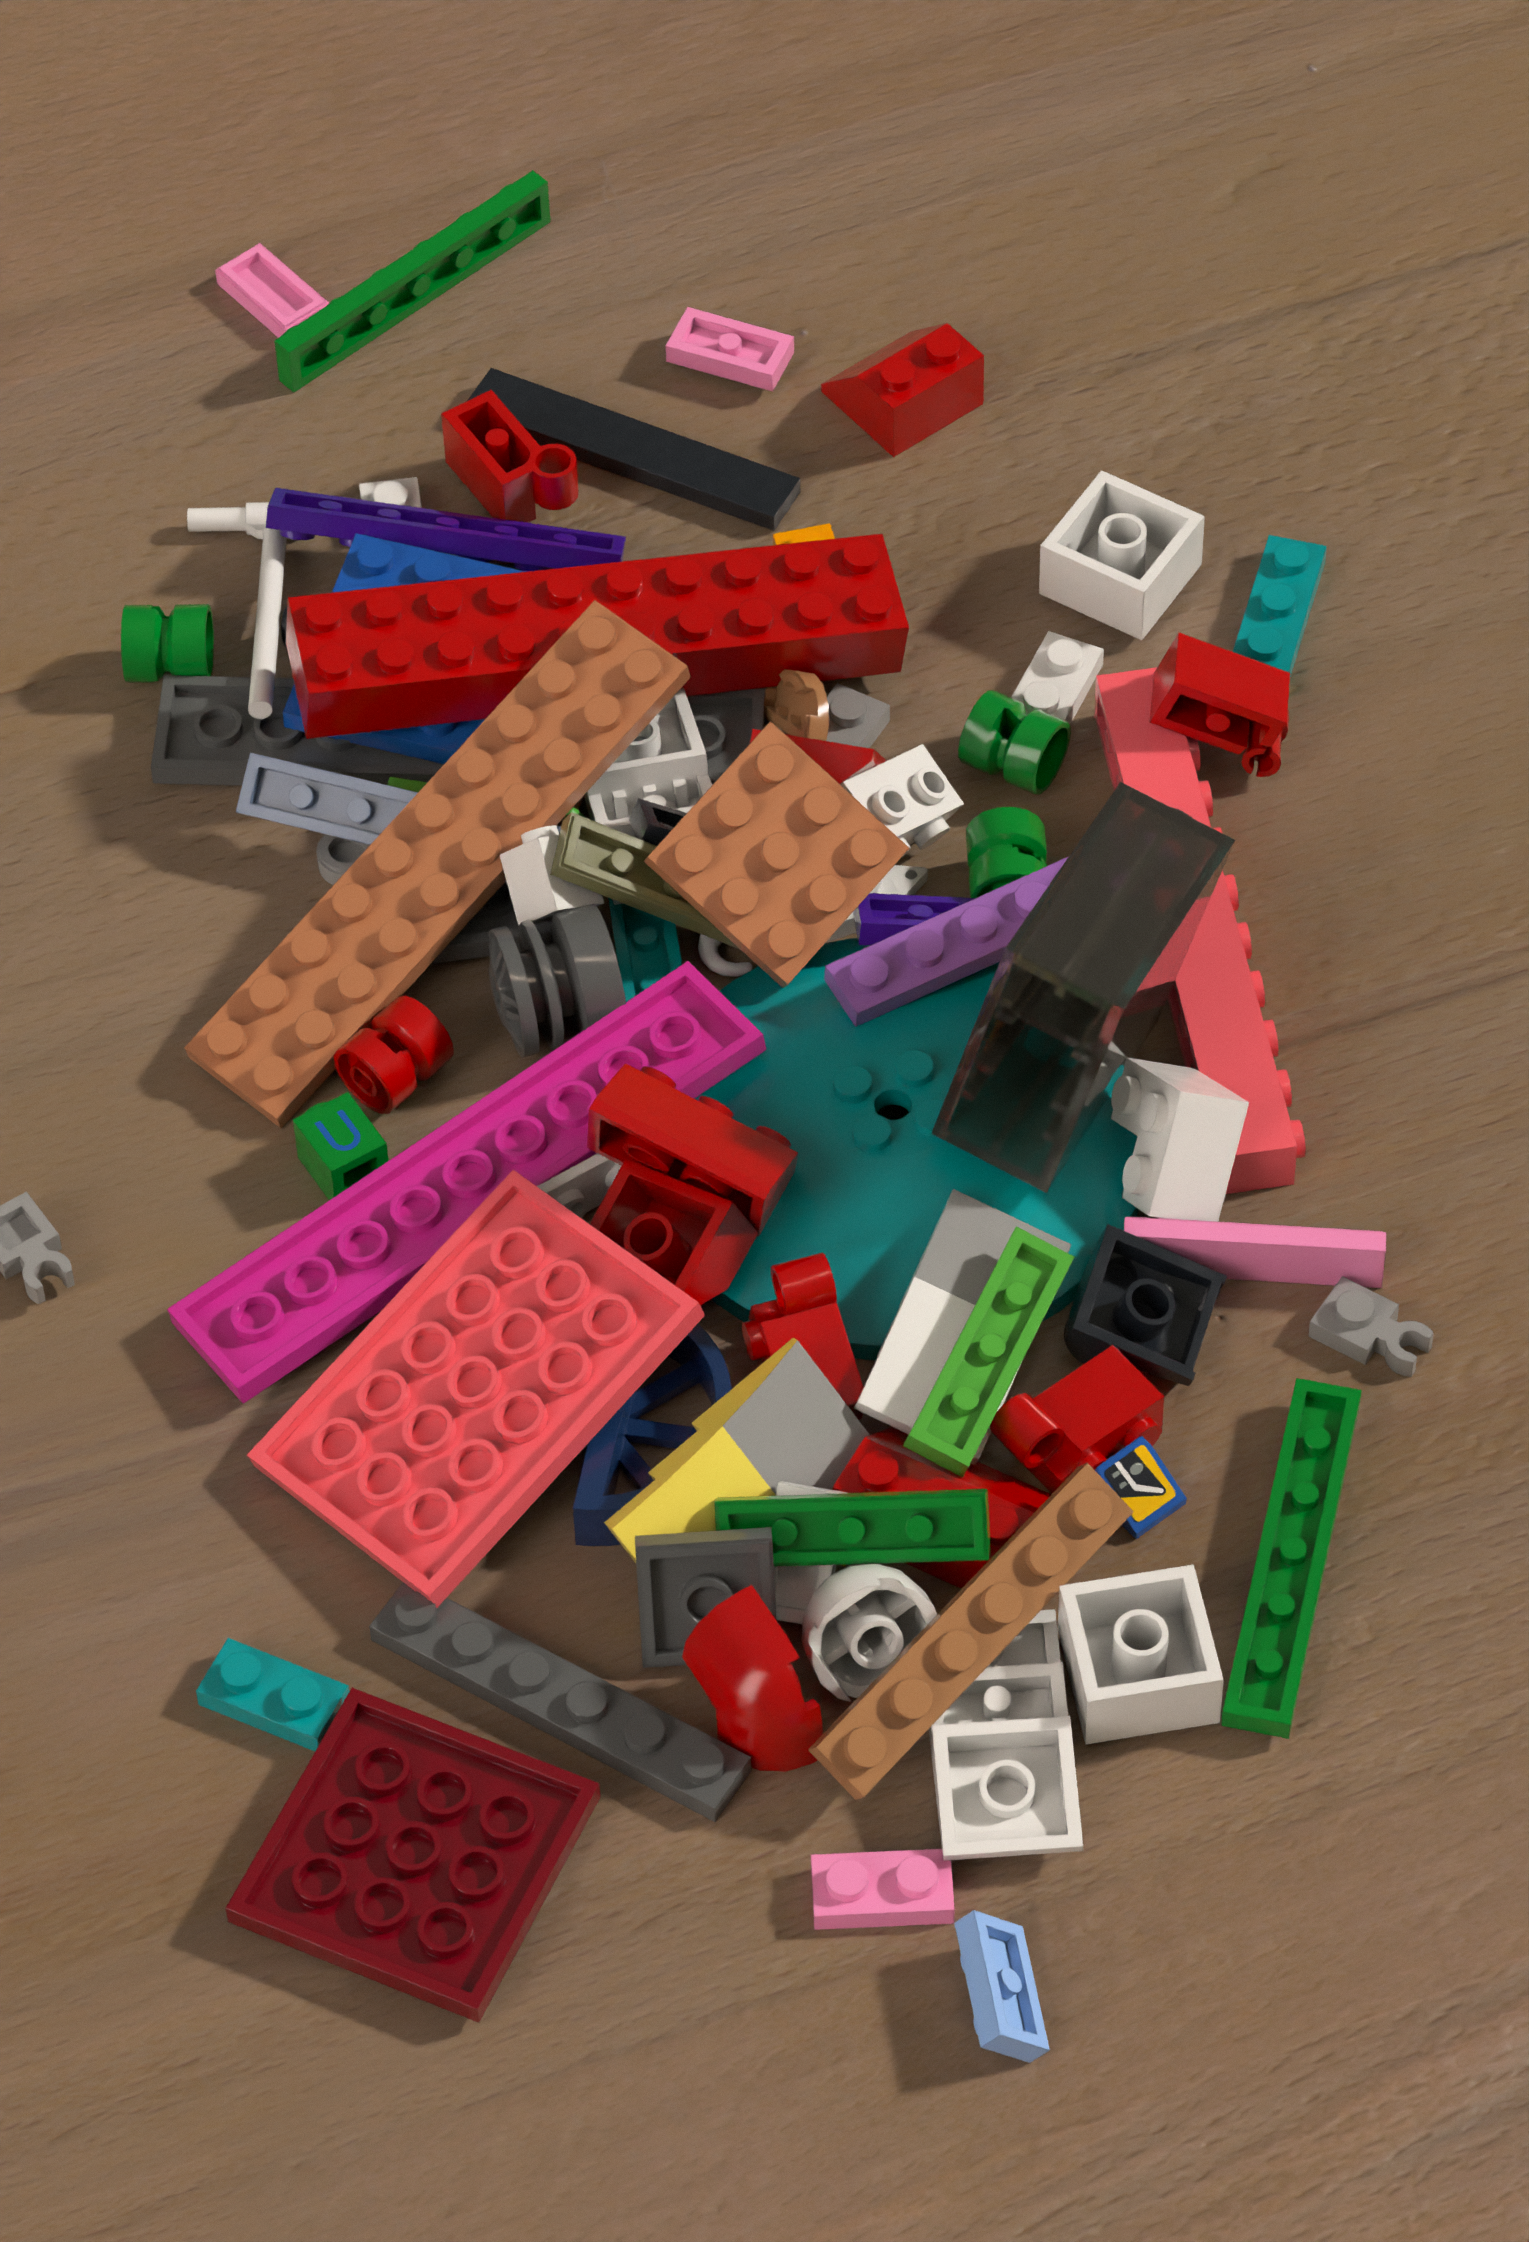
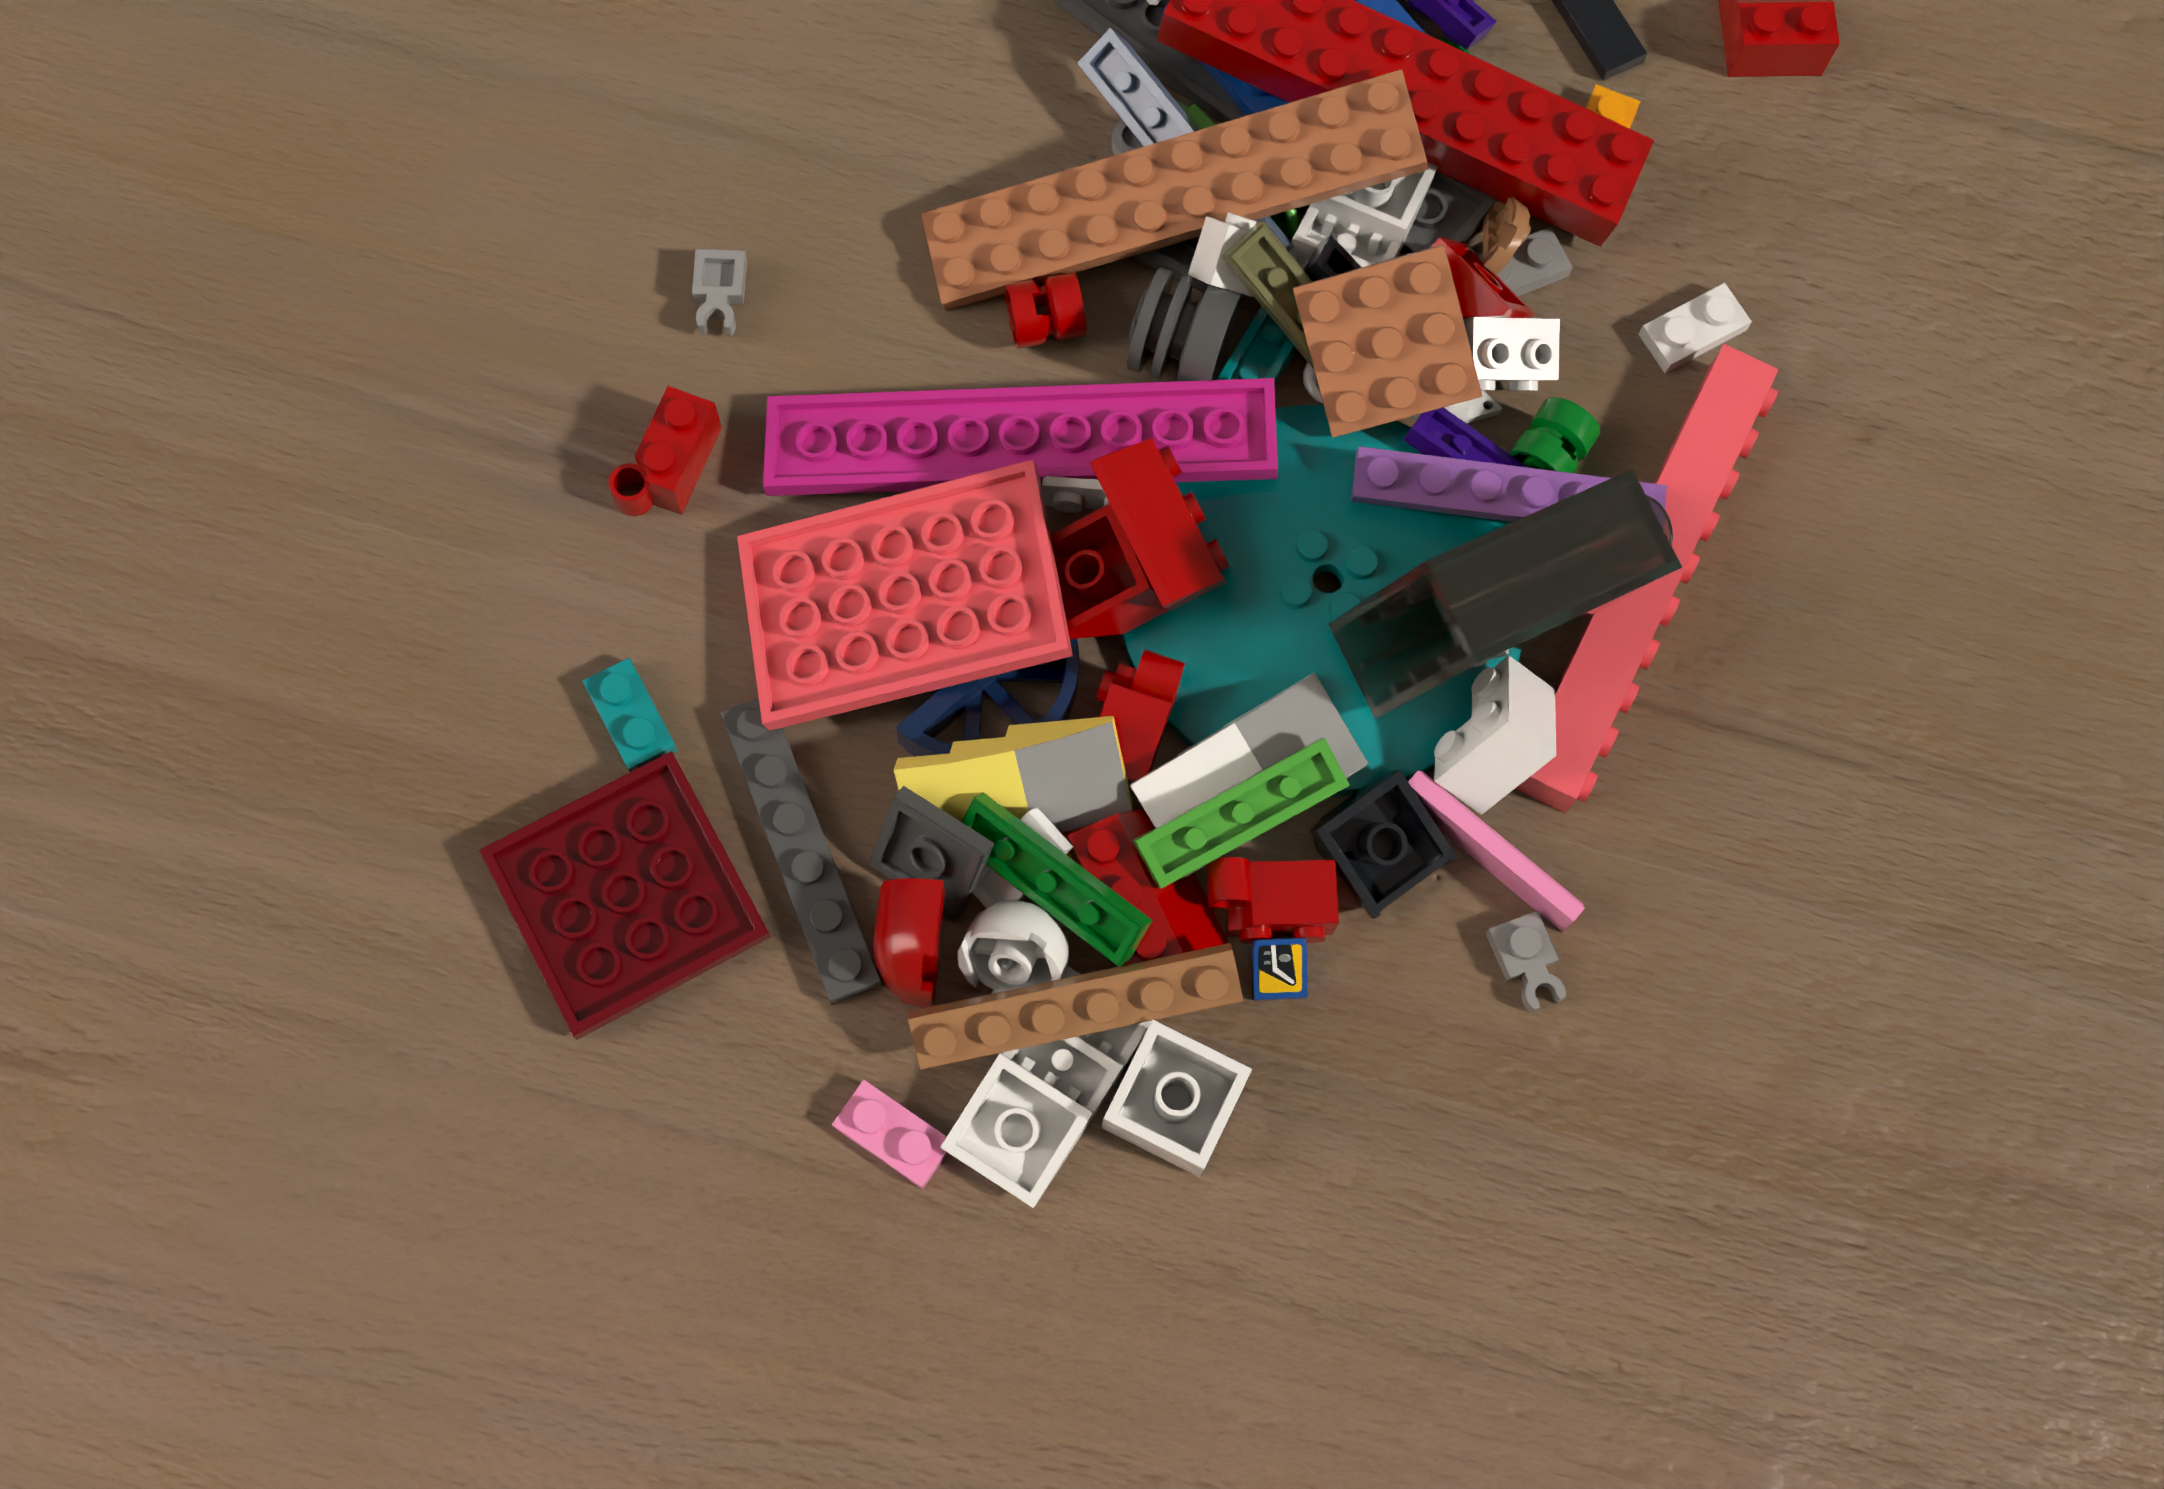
camera: 30 degrees right, 20 degrees up
green brick [293,1092,389,1200] -> none
light blue plate [954,1910,1050,2063] -> none
green wheel [958,690,1071,795] -> none
white brick [1039,470,1205,640] -> none
red hinge [1149,632,1290,777] -> none
green plate [1221,1378,1362,1739] -> none
teal plate [1233,535,1327,678] -> none
none -> red hinge [608,386,722,517]

